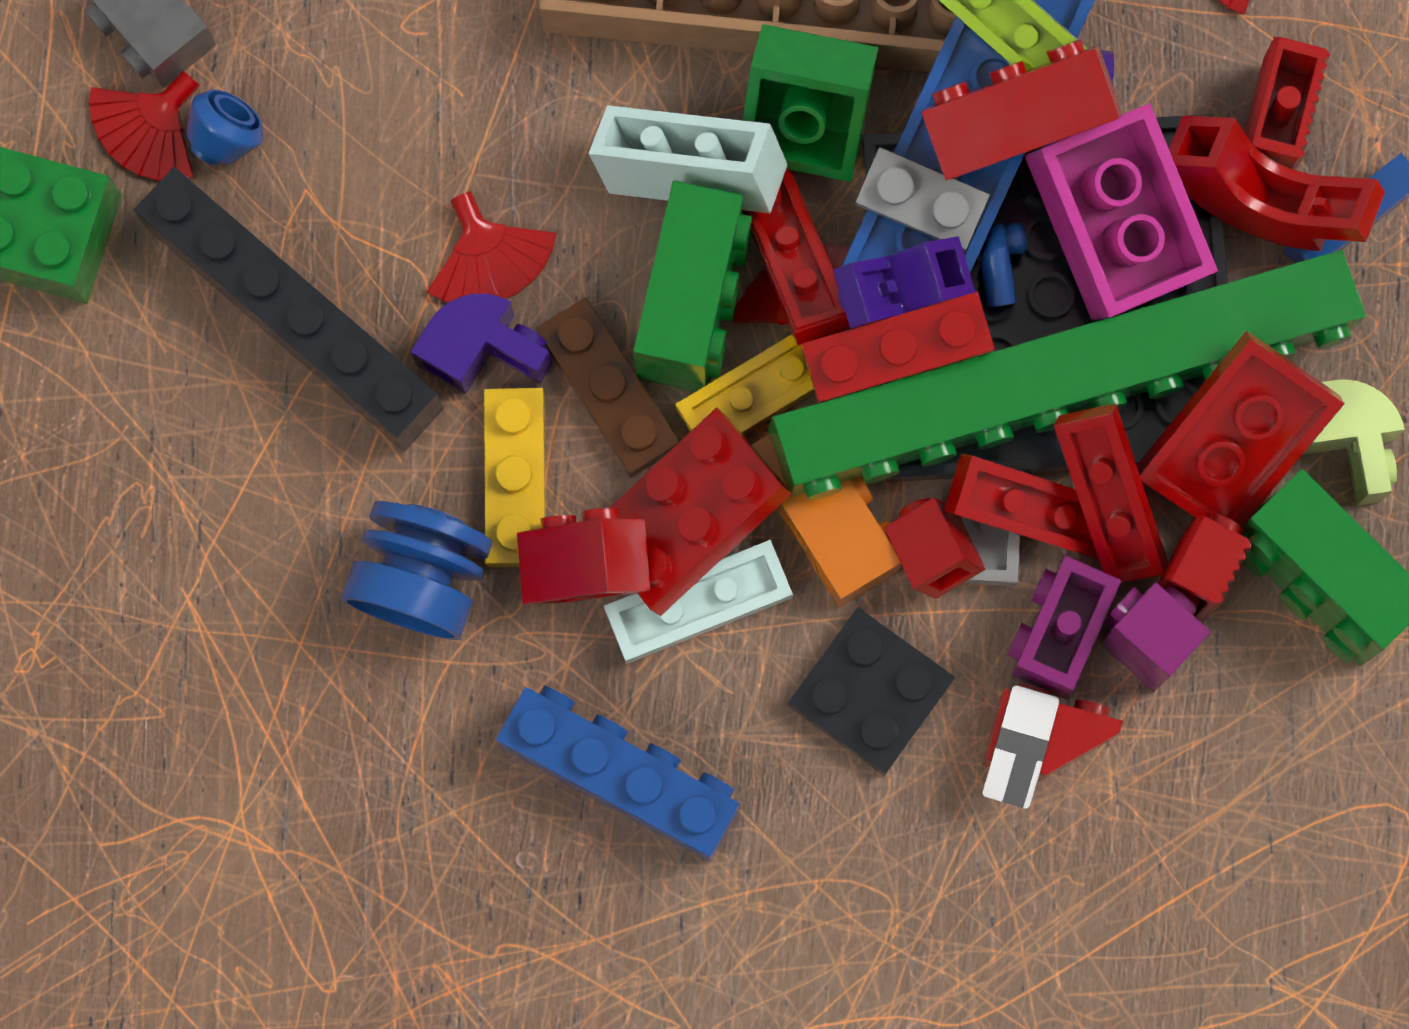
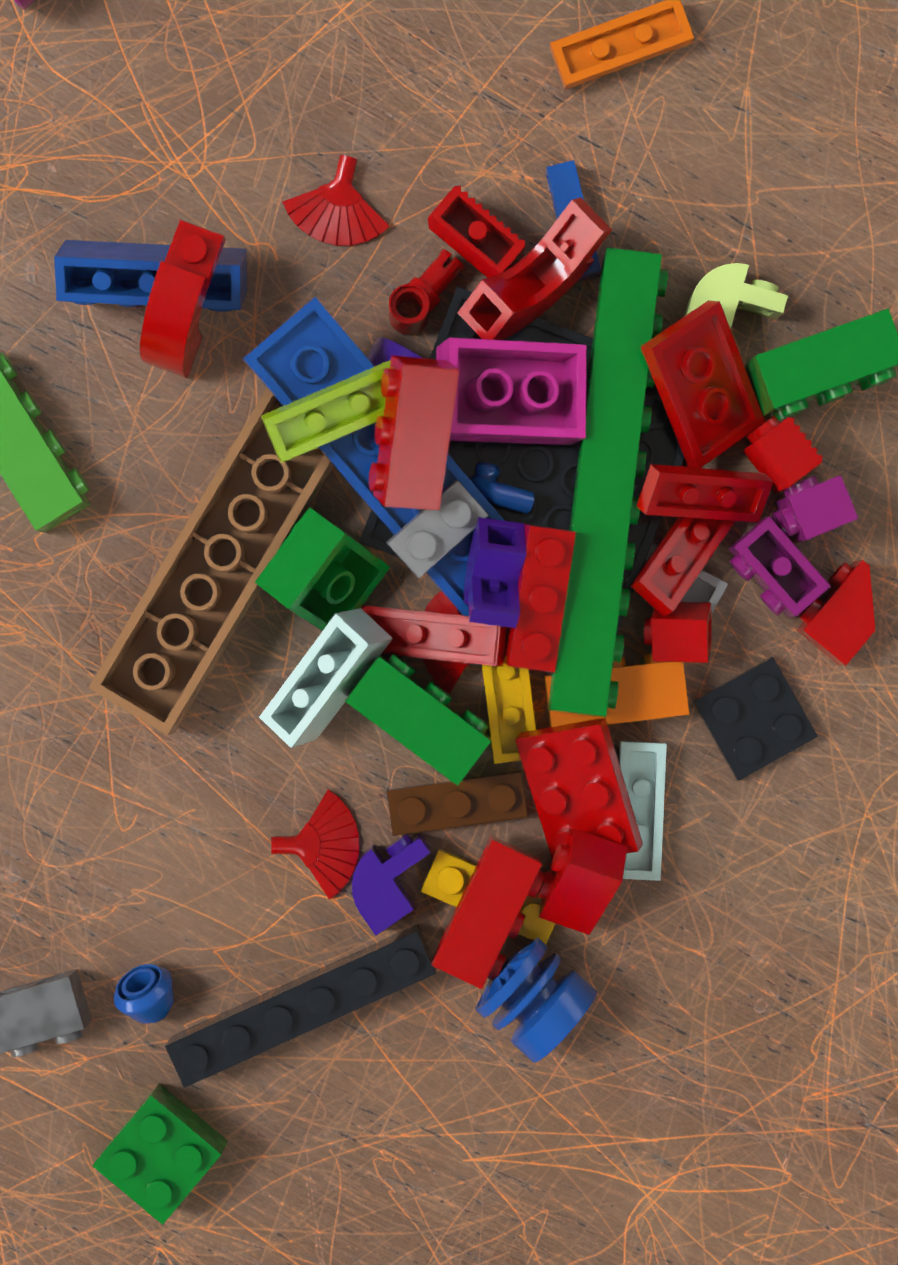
camera: 65 degrees left, 10 degrees up
red hand [89,70,200,182] -> none
blue brick [496,685,740,863] -> none
white sticker [983,685,1059,808] -> none
none -> red pin [389,249,464,335]
none -> red brick [431,835,546,990]

